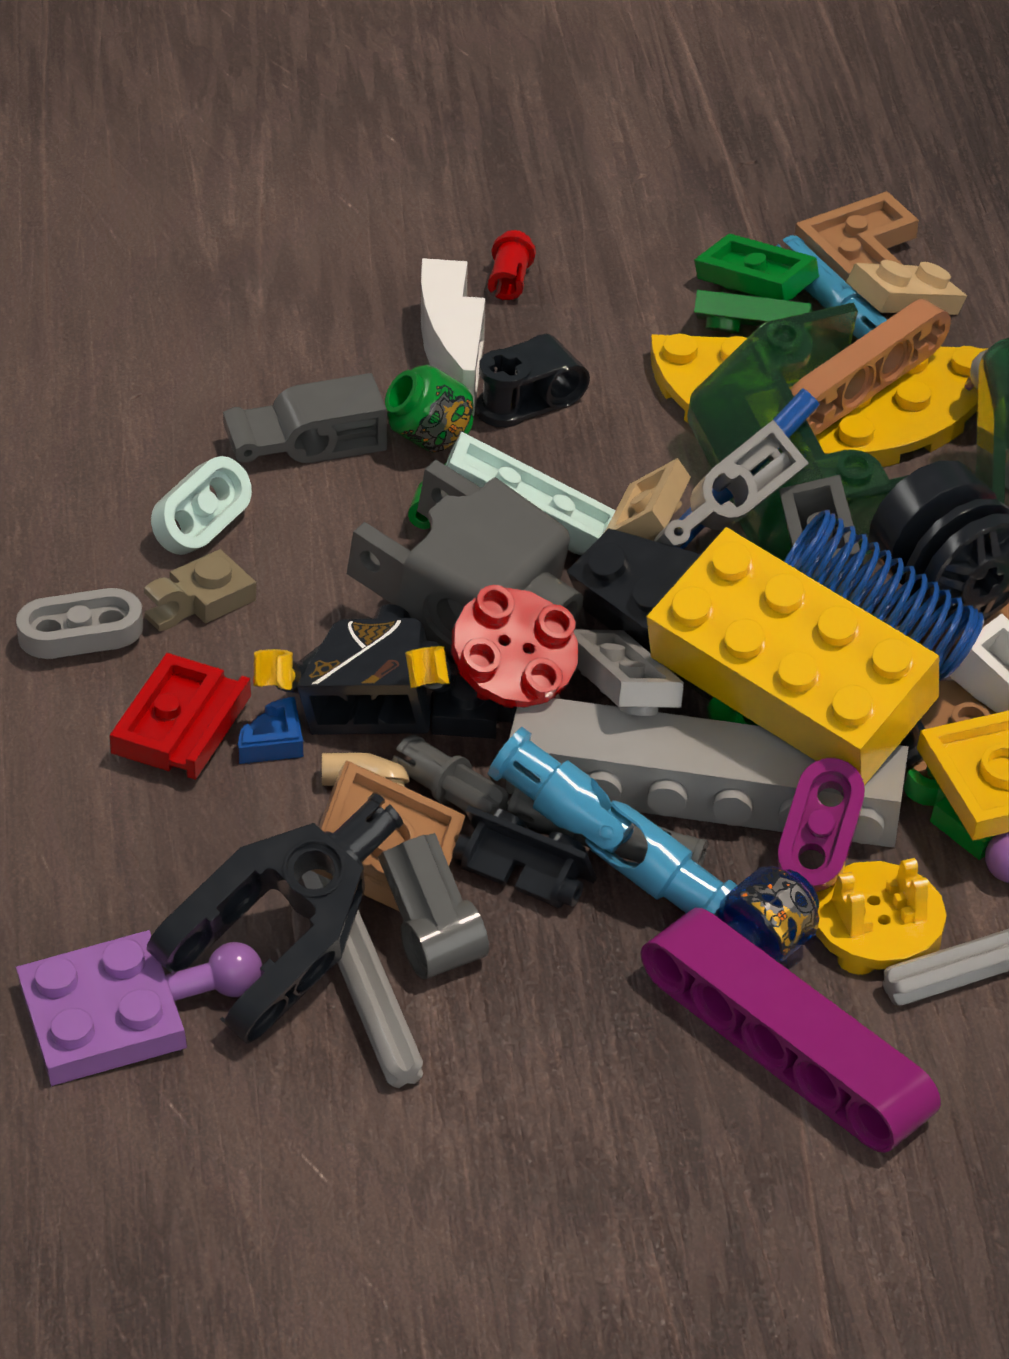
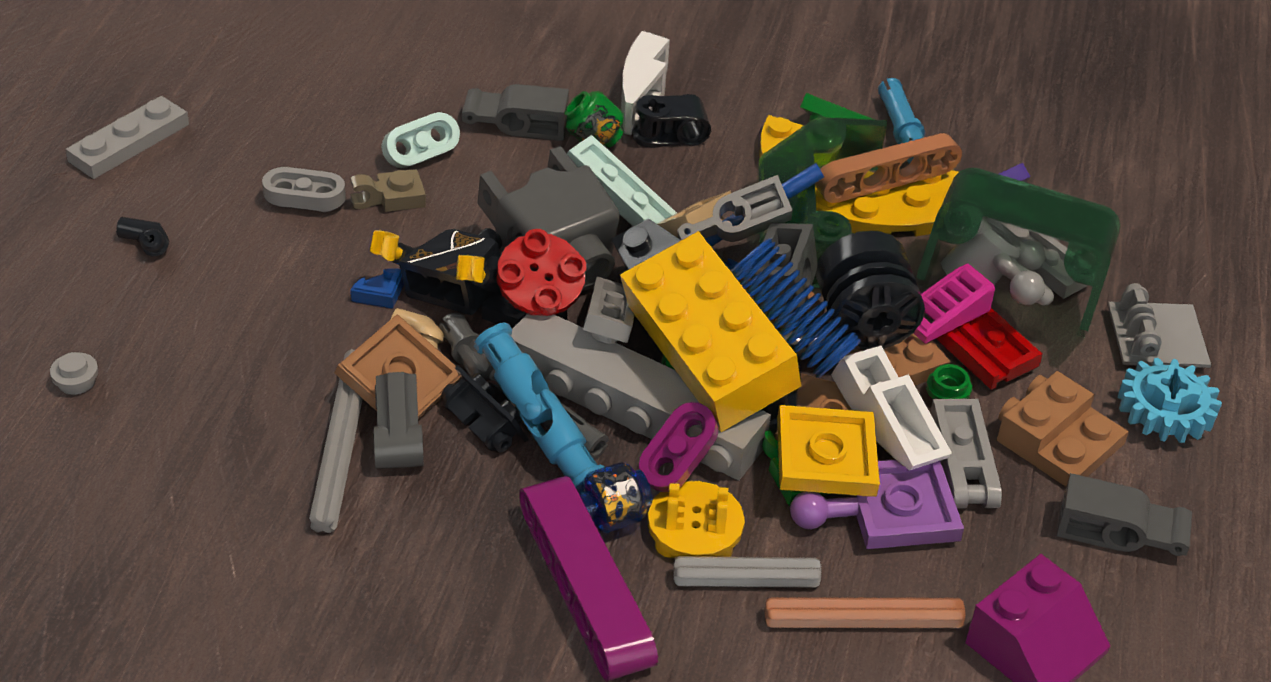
camera: 20 degrees right, 0 degrees up
medium lavender plate [16,930,262,1086] -> none
red plate [109,653,251,780] -> none
black piece [146,793,404,1044] -> none
red pin [487,230,536,300] -> none
green plate [694,233,819,301] -> none
medium nougat plate [795,191,919,281] -> none
tan plate [846,260,967,315] -> none

